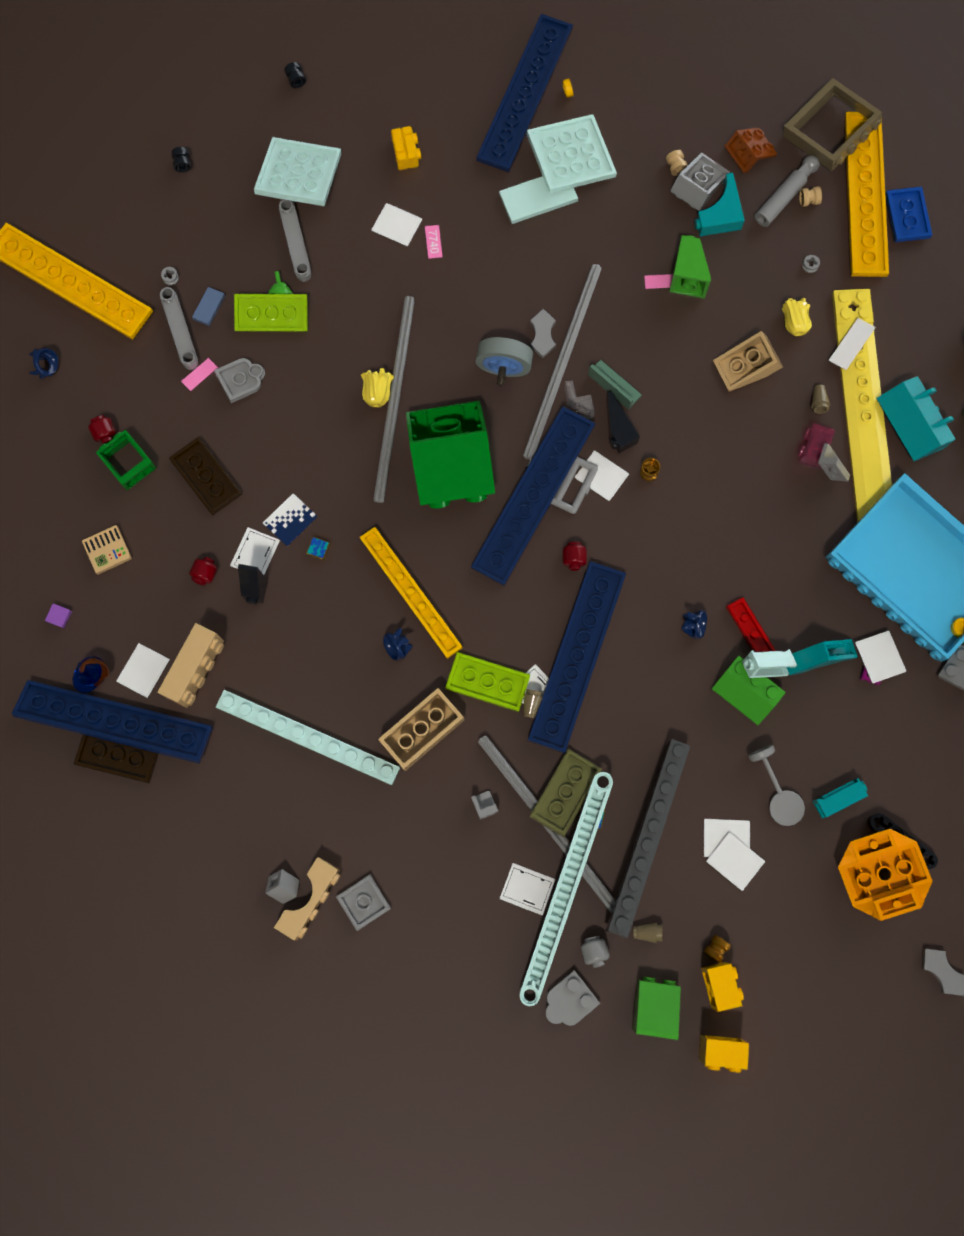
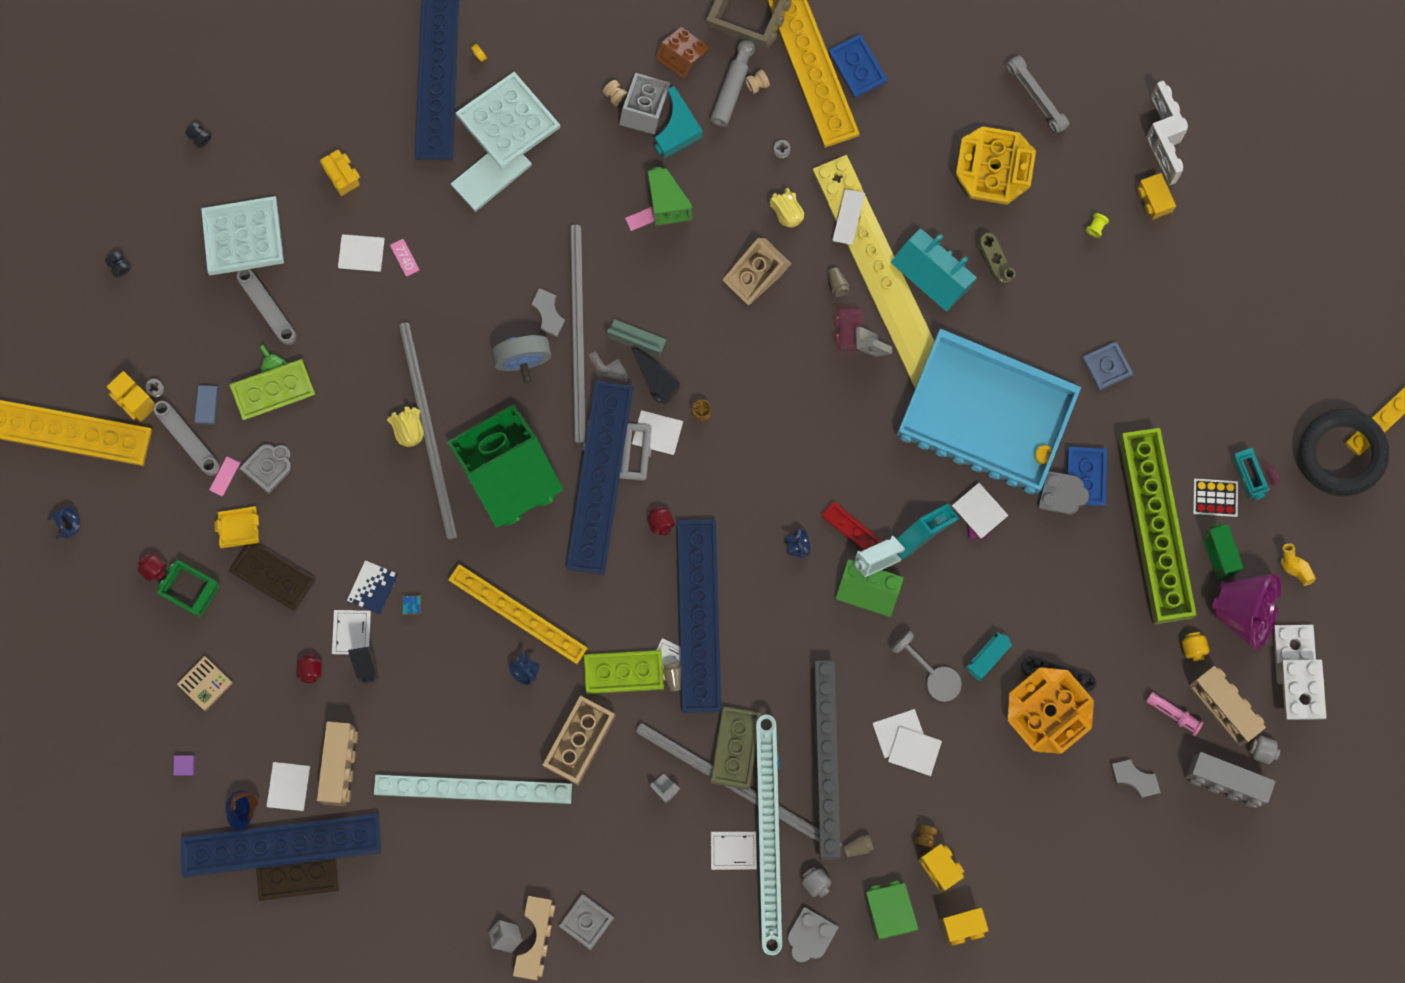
camera: 25 degrees left, 0 degrees up
none -> yellow piece [106,371,155,422]
none -> yellow piece [214,506,259,548]

